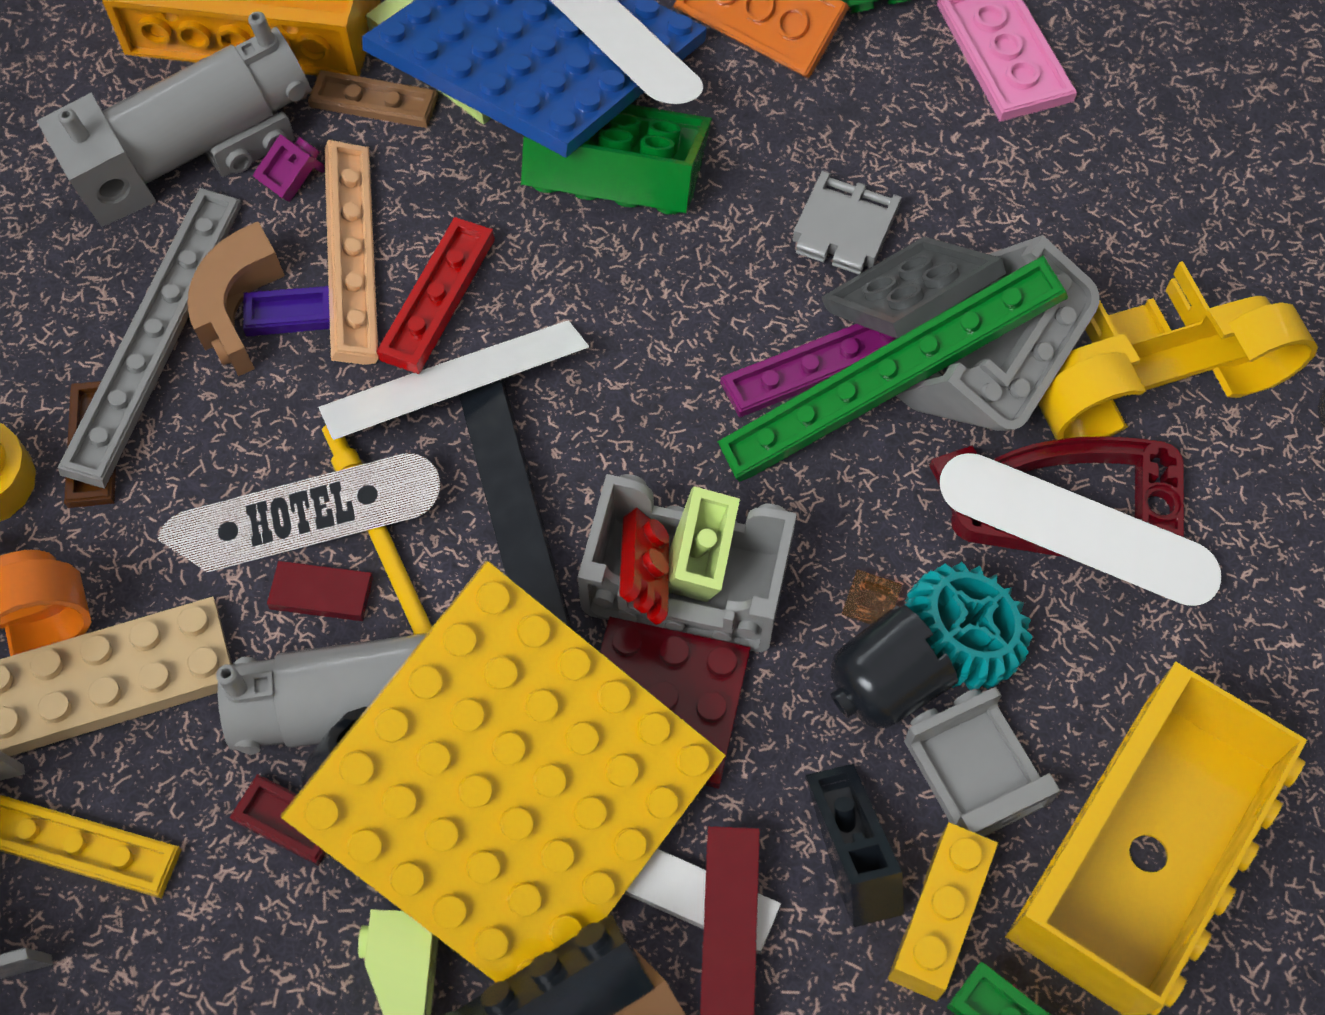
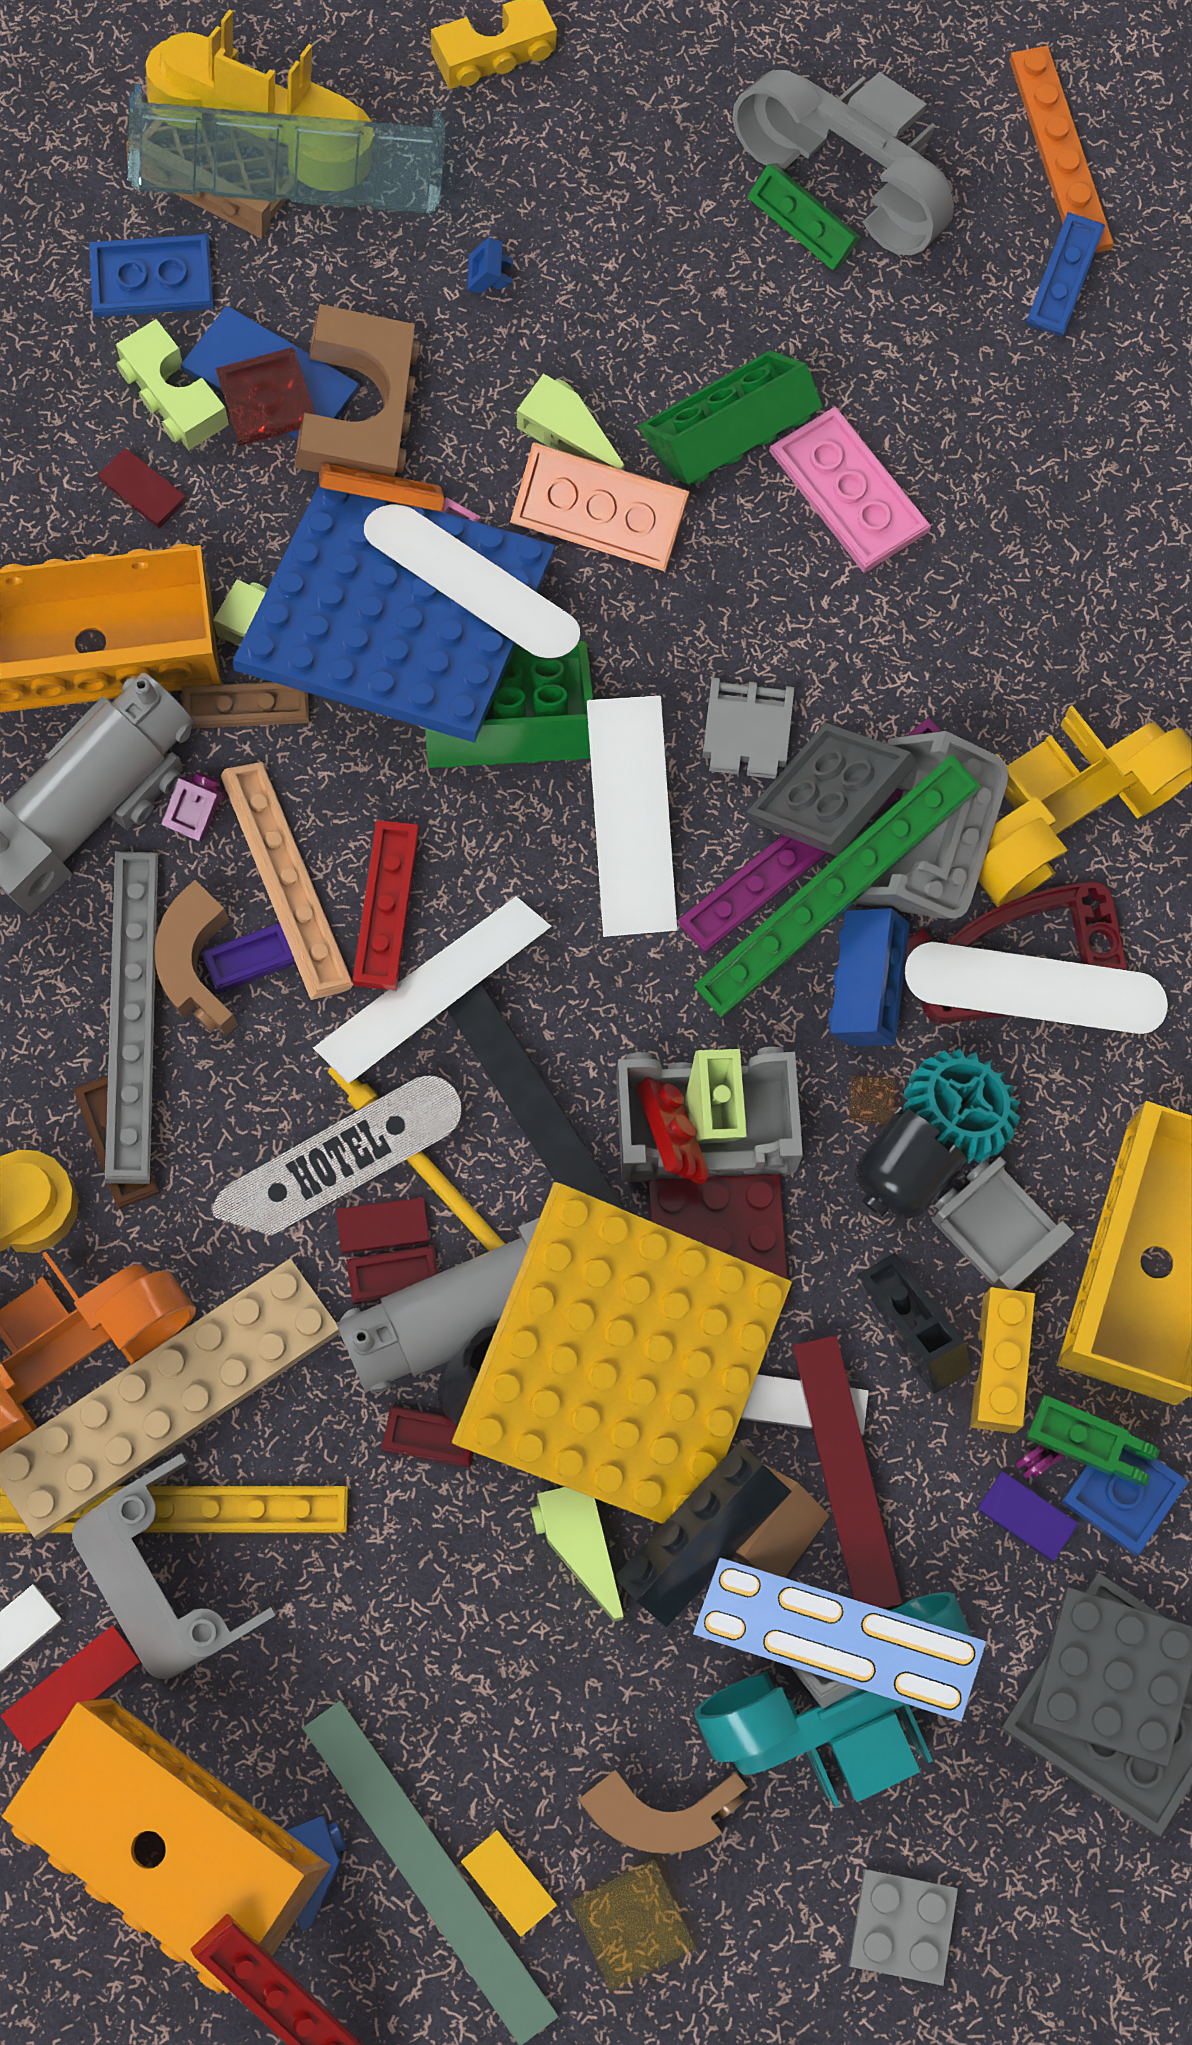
camera: 20 degrees left, 10 degrees up
none -> dark red tile [346,1245,438,1305]
none -> white sticker [587,696,677,937]
none -> blue brick [828,908,910,1046]

